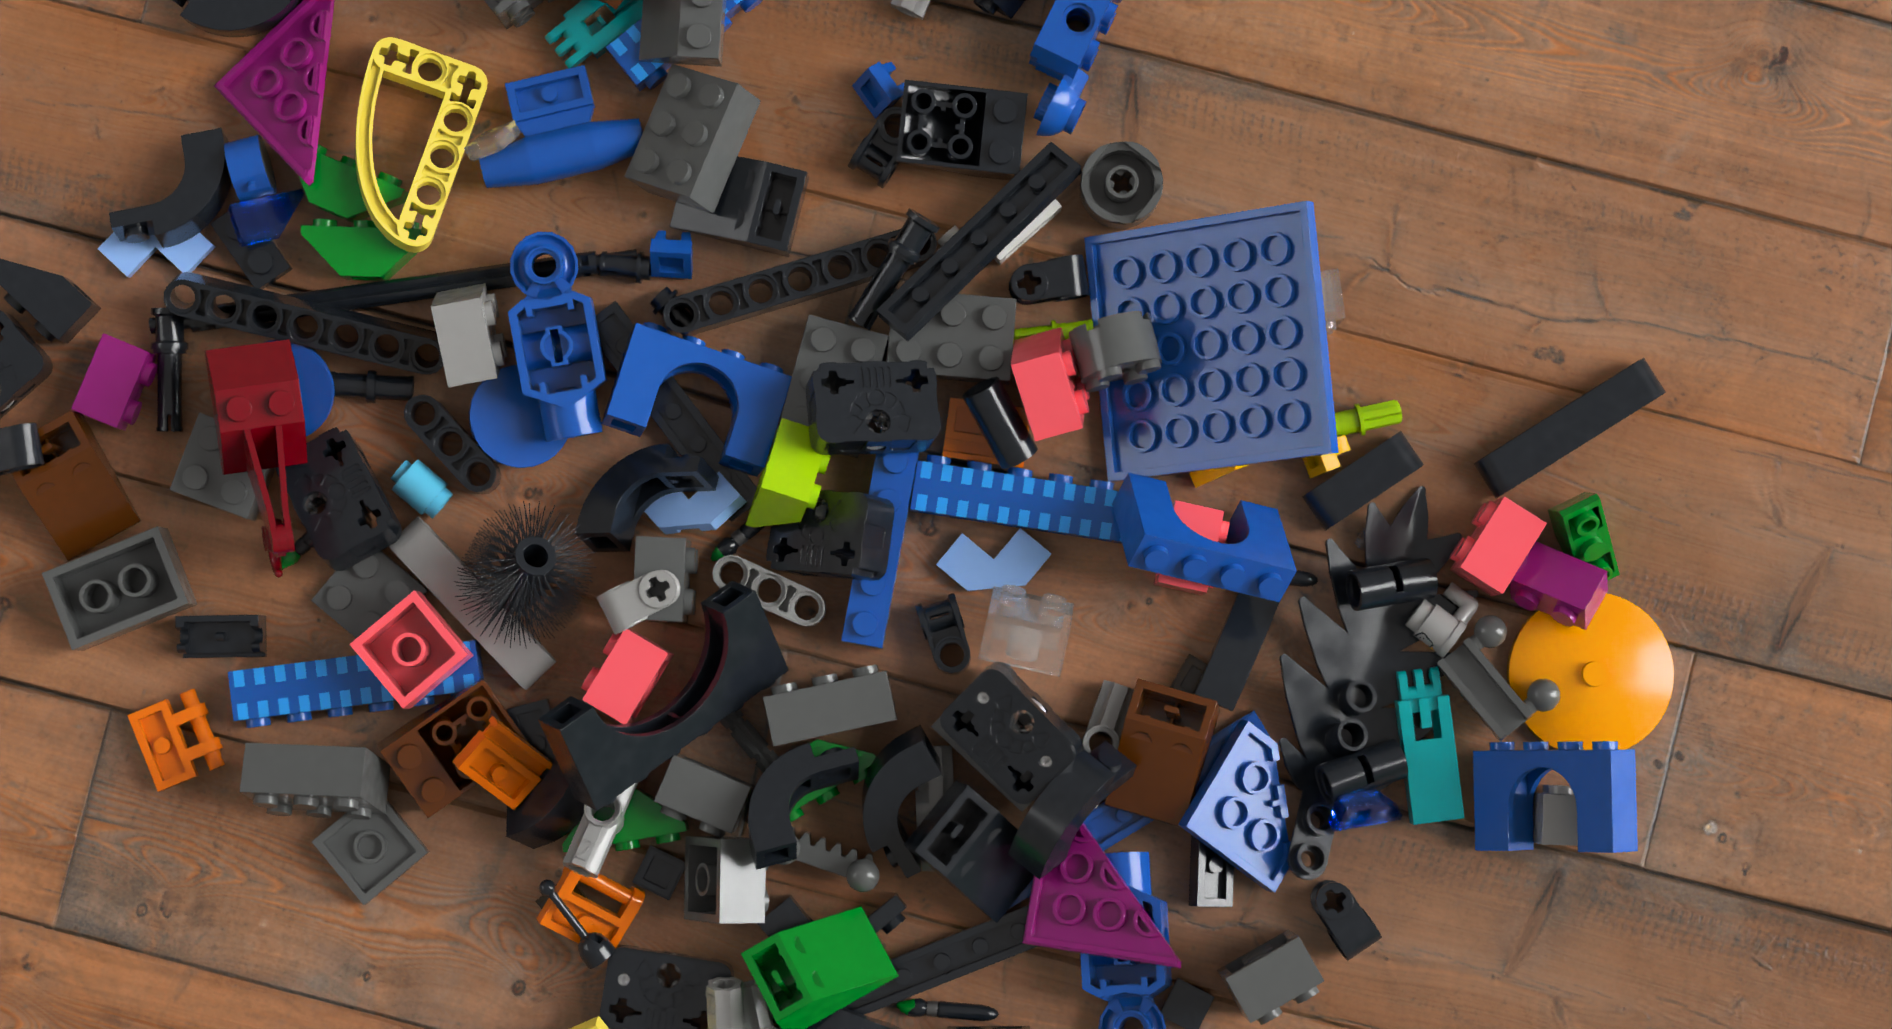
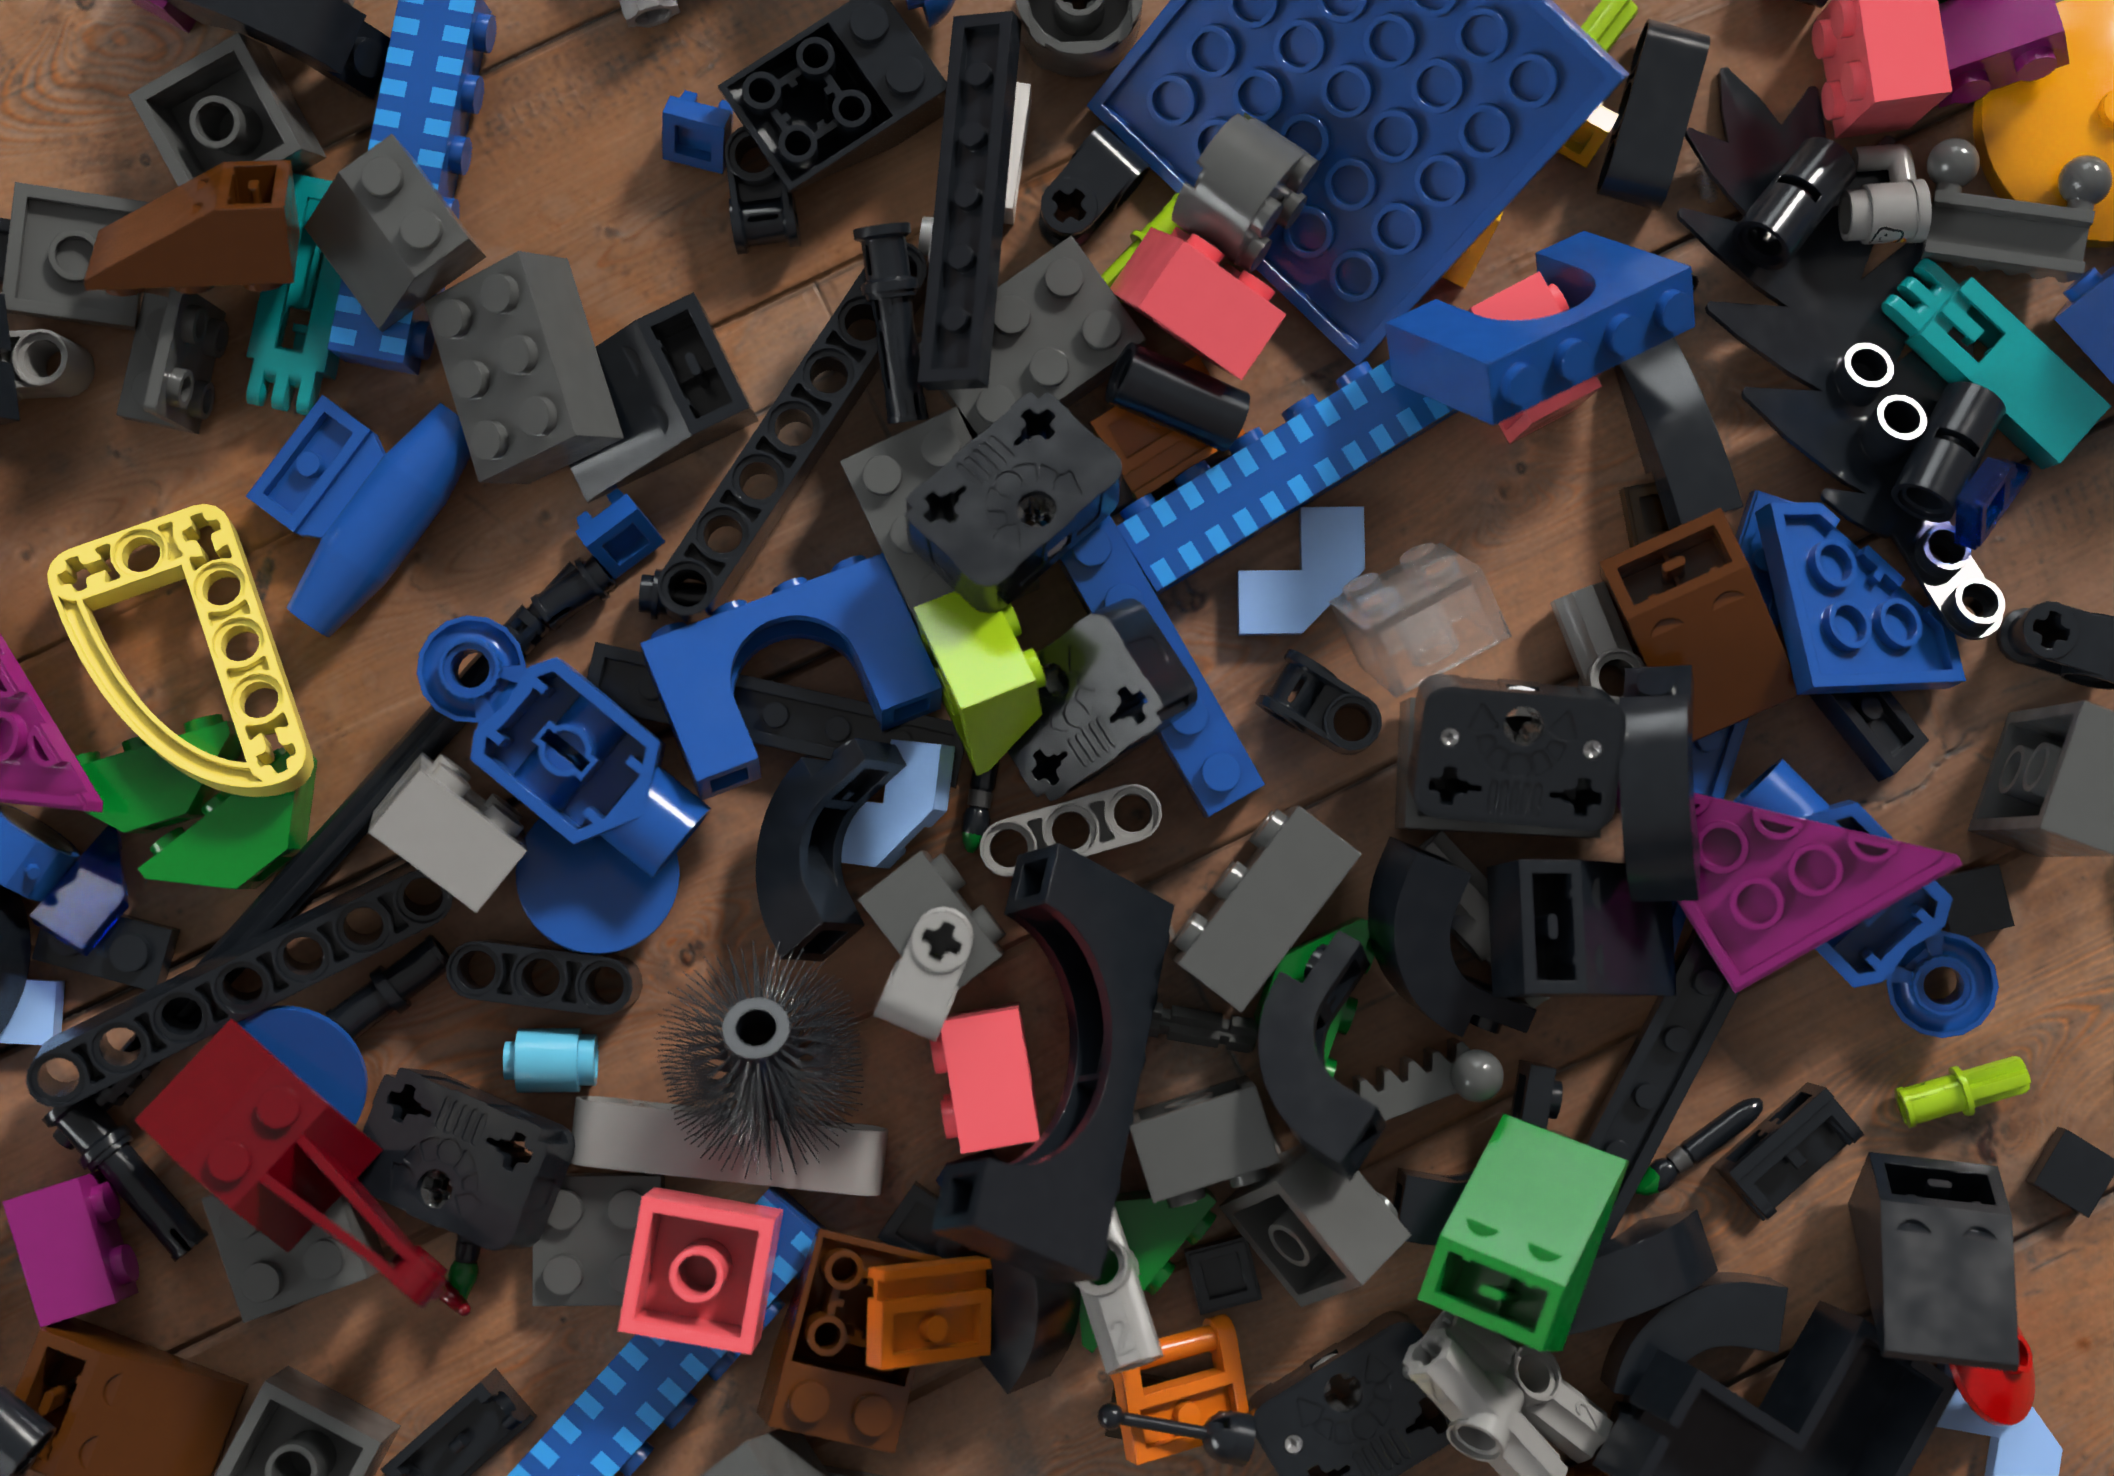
camera: 45 degrees left, 0 degrees up
clear tile [464,120,521,161] -> none

